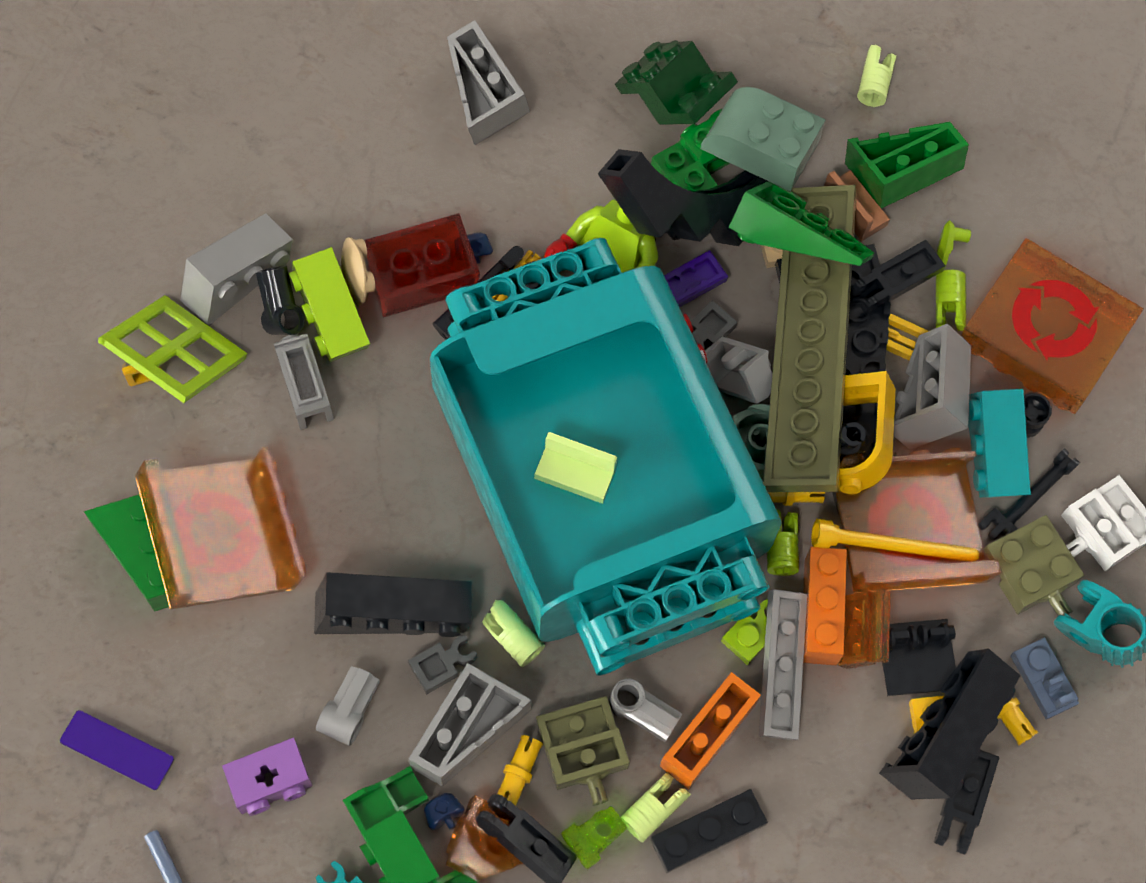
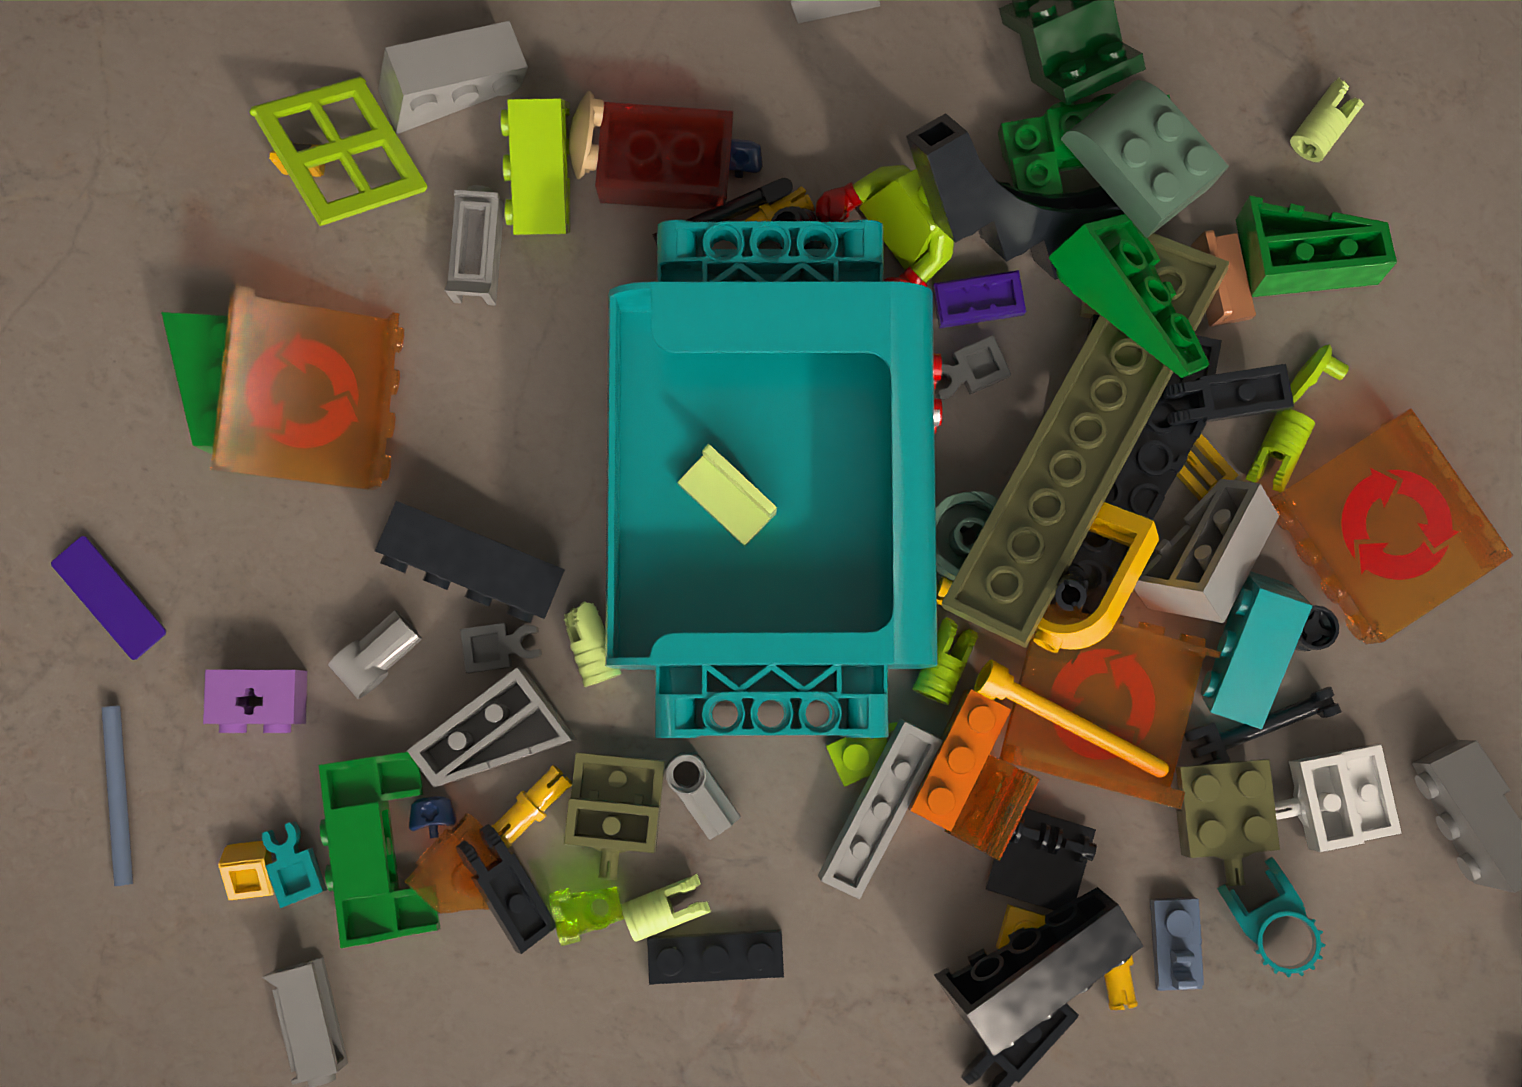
camera: 25 degrees right, 15 degrees up
black piece [256,266,305,335] -> none
orange brick [660,672,761,790] -> none
light grey window [705,336,773,404] -> none

